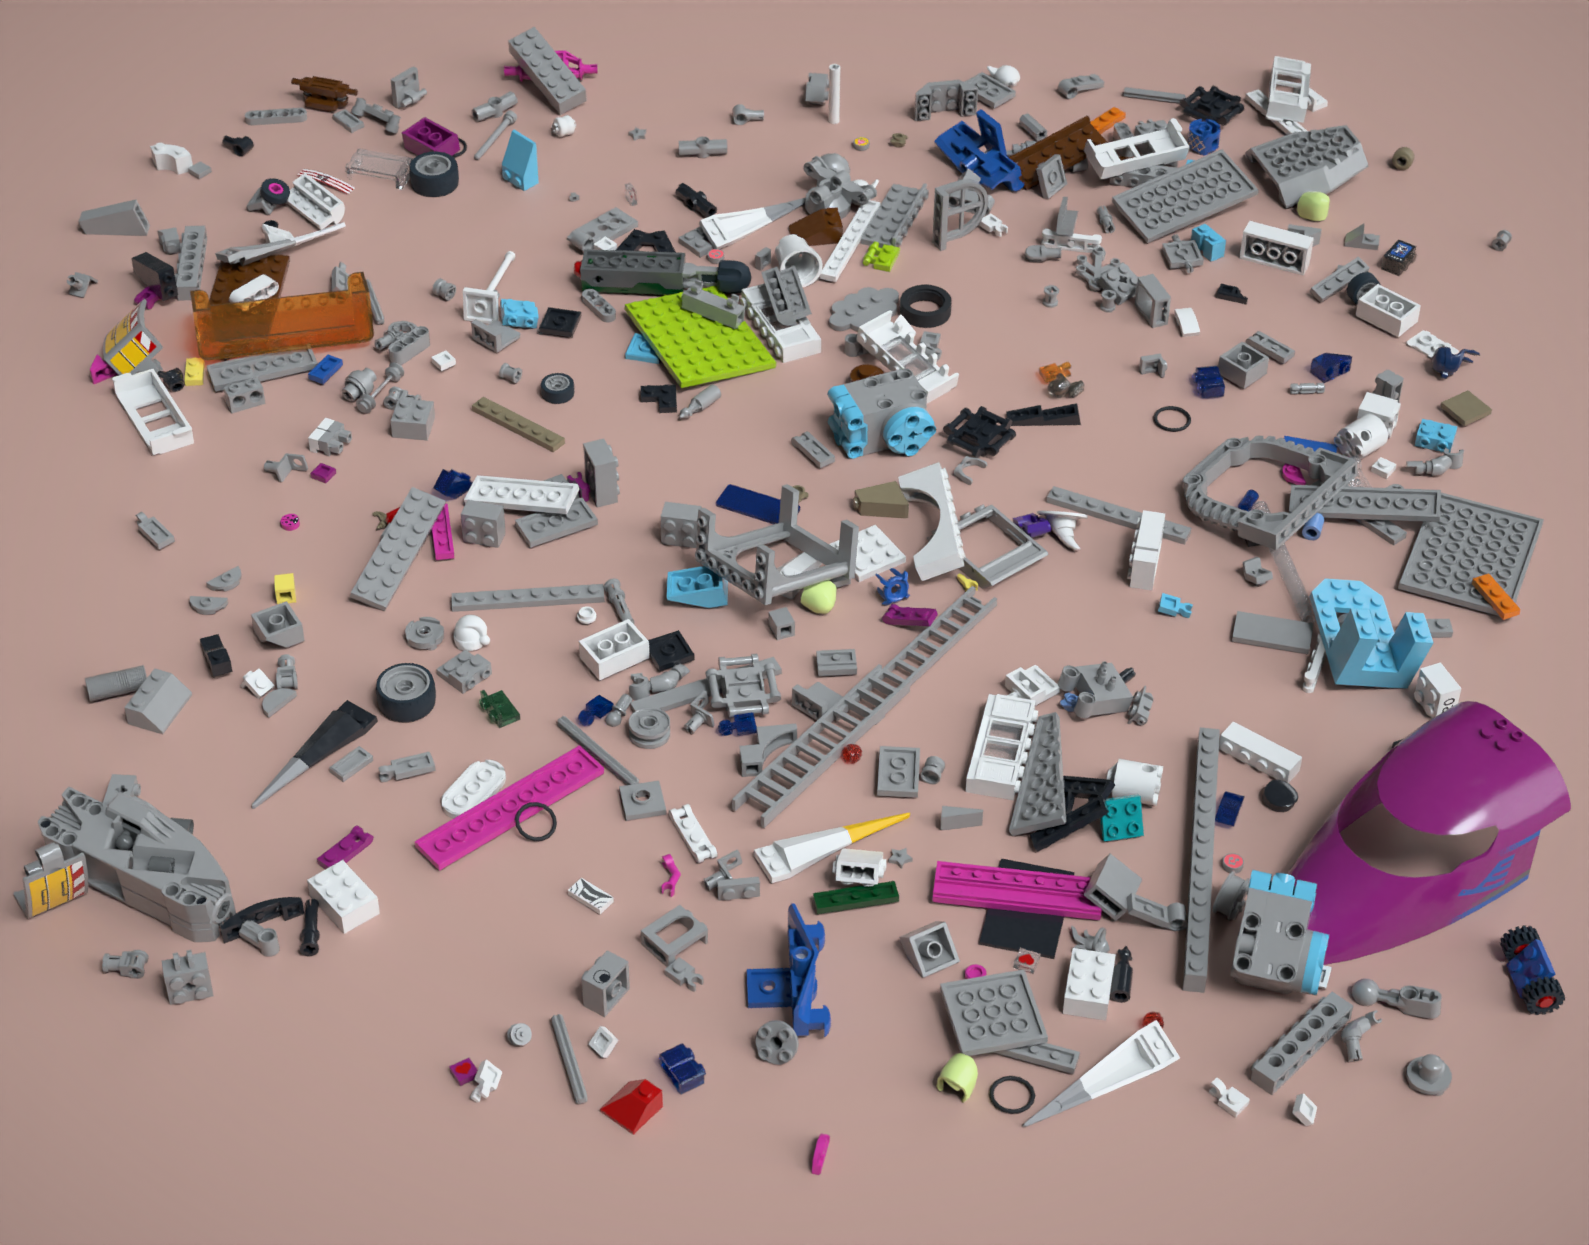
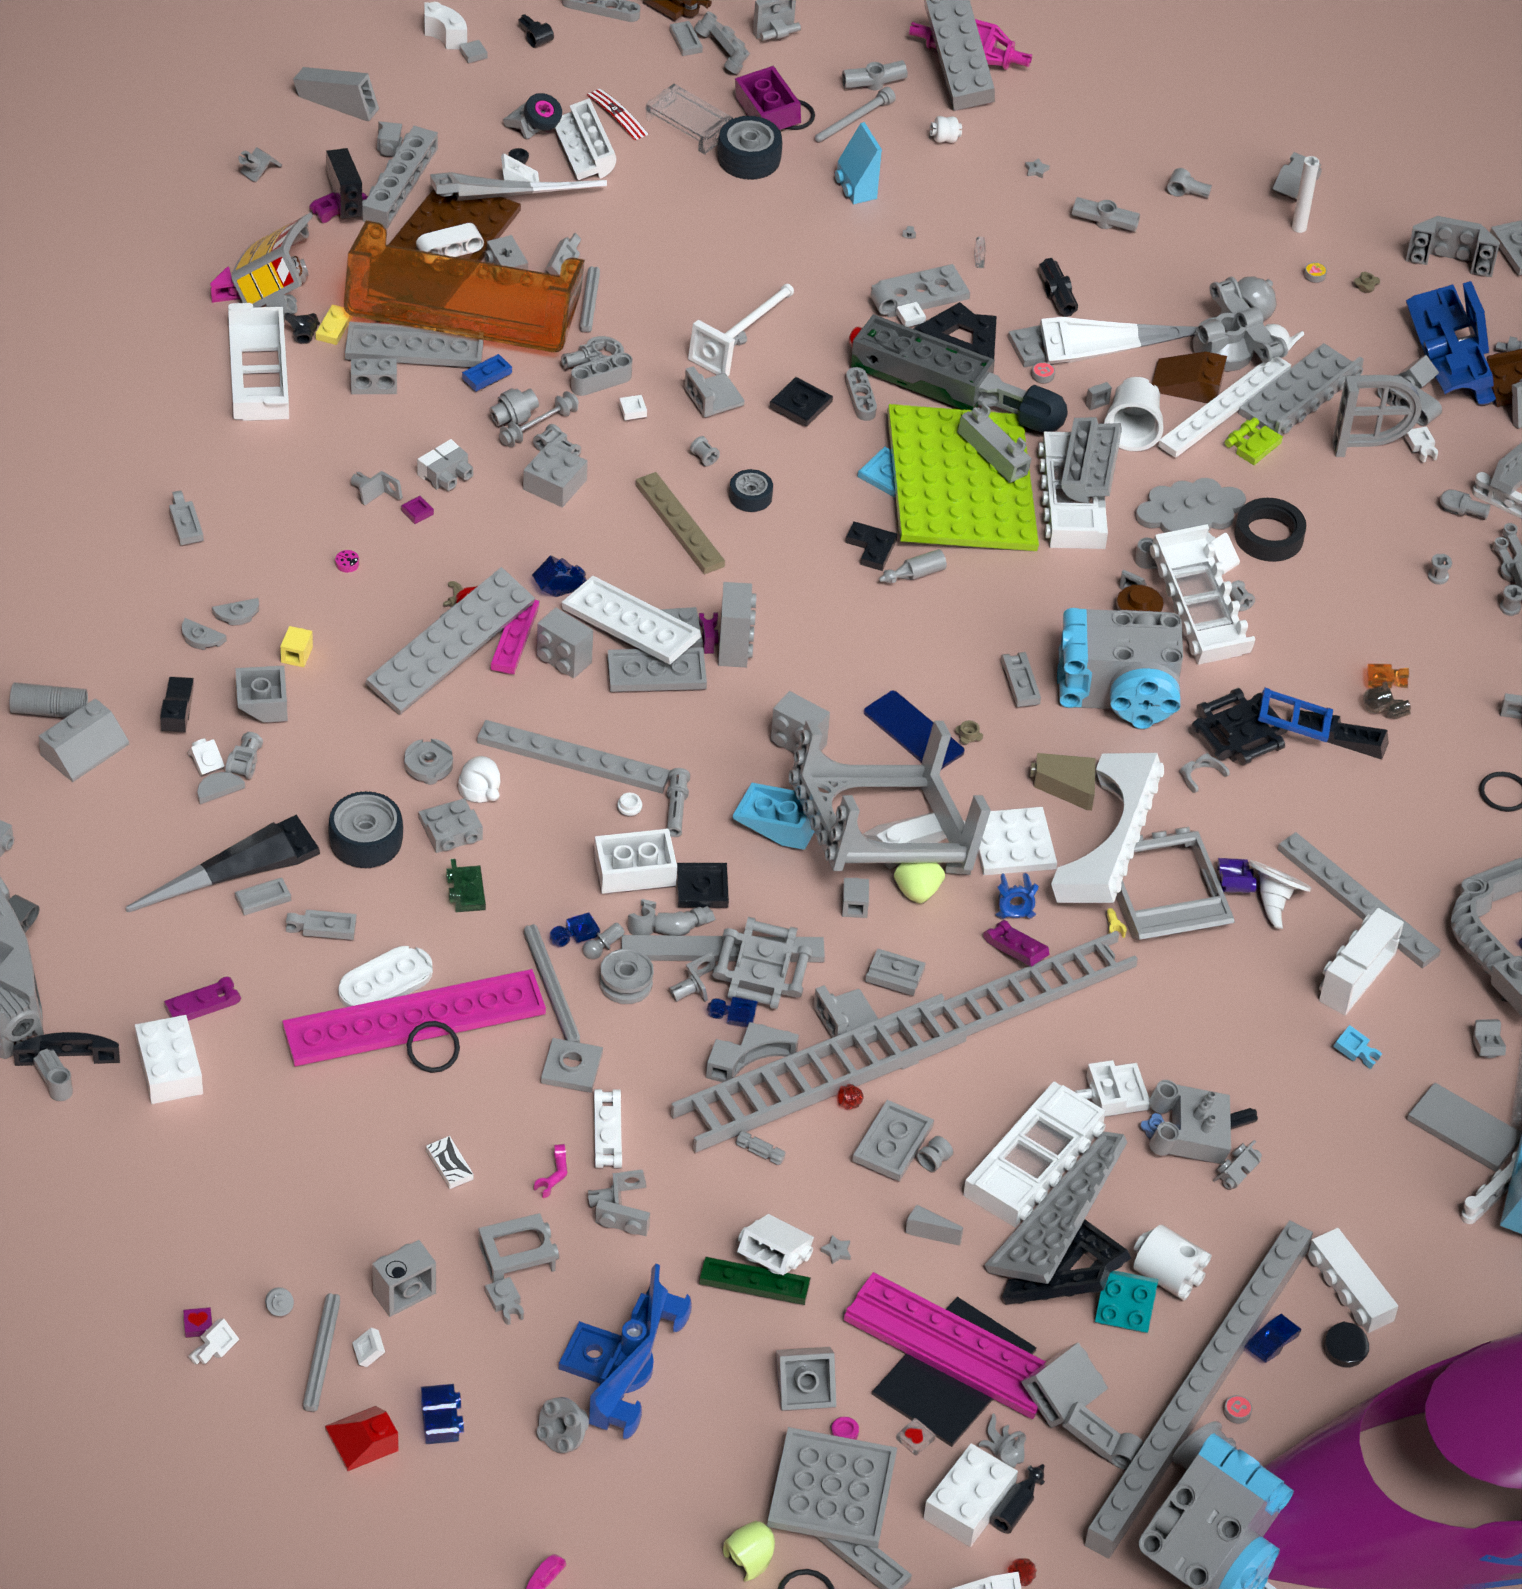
camera: 20 degrees right, 5 degrees up
black pin [300,899,320,956] -> none
light grey wheel [432,278,456,300] -> none
medium azure plate [500,299,539,328] -> none
white plate [753,813,910,883] -> none
light grey plate [920,331,941,348] -> none
none -> light grey brick [484,235,528,286]
none -> light grey axle [736,1131,786,1165]
none -> light grey slope [1119,569,1147,589]
none -> blue window [1258,687,1333,742]

